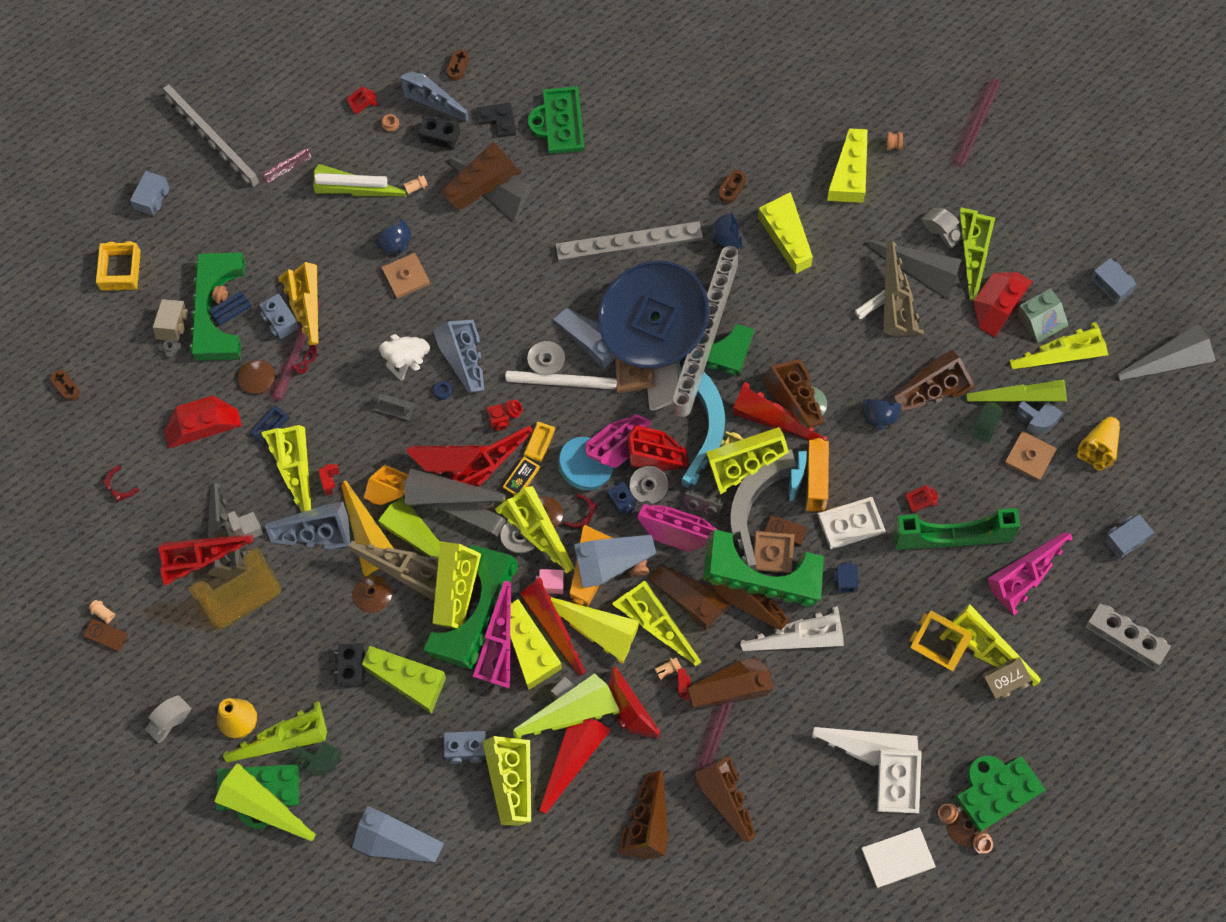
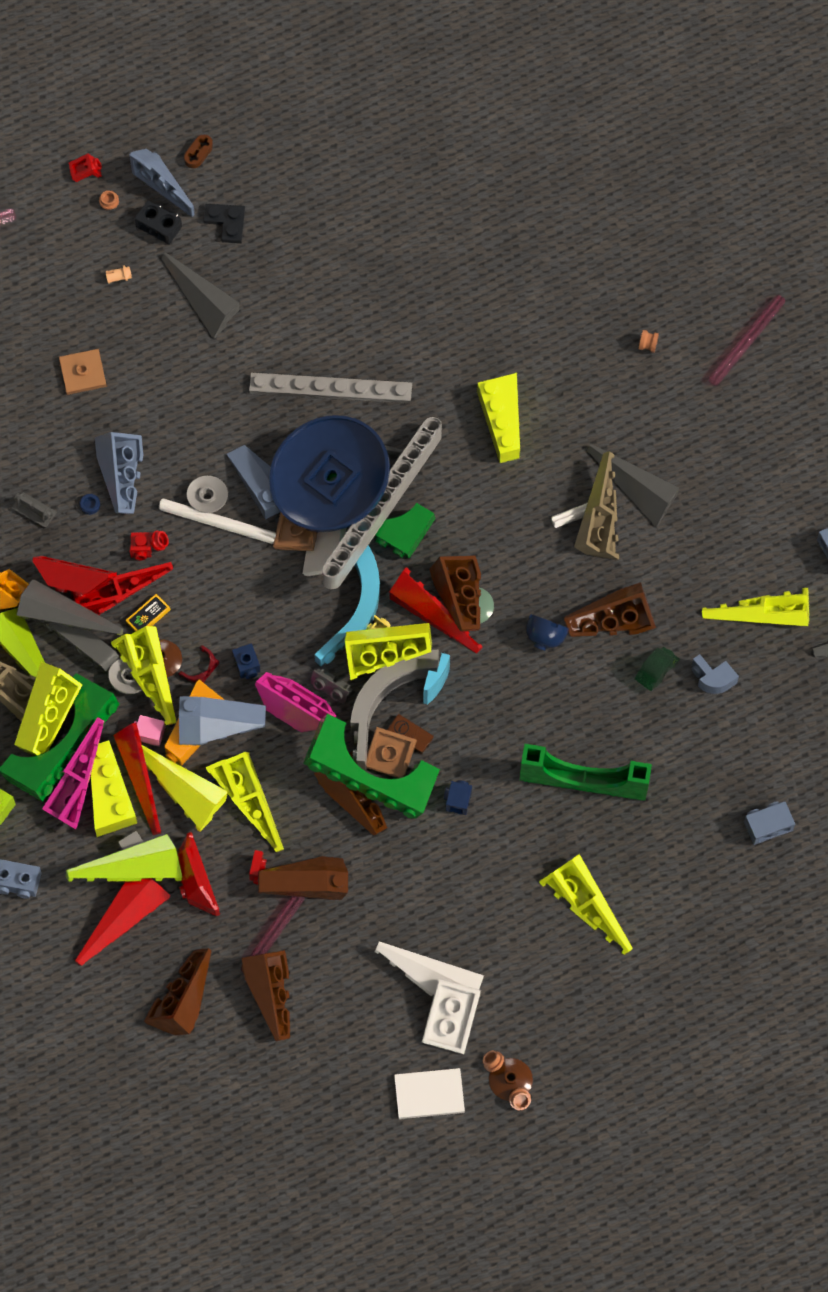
camera: 10 degrees right, 0 degrees up
lime wedge [313,164,406,196] -> none
white axle [315,173,387,187] -> none
dark blue cylinder [374,219,411,254] -> none
white piece [379,334,431,381] -> none
reddish brown wedge [441,141,523,210] -> none
neon yellow wedge [482,736,531,826] -> none
yellow tile [524,422,556,462] -> none
green plate [528,86,585,154] -> none
dark azure piece [558,437,613,490] -> none
dark pink wedge [585,414,651,468] -> none
red wedge [627,425,689,471] -> none
nougat wheel [629,560,649,577] -> none
light grey dish [630,466,668,504] -> none
reddish brown wedge [648,565,731,630] -> none
light nougat pin [655,658,681,680] -> none
dark blue cylinder [711,213,743,249] -> none
reddish brown plate [719,170,746,203] -> none
white wedge [741,606,844,651] -> none
light orange slope [806,438,829,512] -> none
white tile [817,497,886,550] -> none
neon yellow wedge [827,129,867,203] -> none
red bracket [905,485,939,513] -> none
yellow window [909,611,973,671] -> none
light grey brick [921,208,963,248] -> none
green plate [956,756,1046,833] -> none
lime wedge [960,207,995,302] -> none
lime wedge [966,379,1067,402] -> none
red wedge [973,272,1033,337] -> none
dark tan brick [982,657,1032,699] -> none
dark pink wedge [988,532,1072,615] -> none
medium nougat plate [1005,431,1057,481] -> none
sand green slope [1016,288,1069,343] -> none
yellow cone [1077,417,1120,471] -> none
light grey brick [1085,603,1171,670] -> none

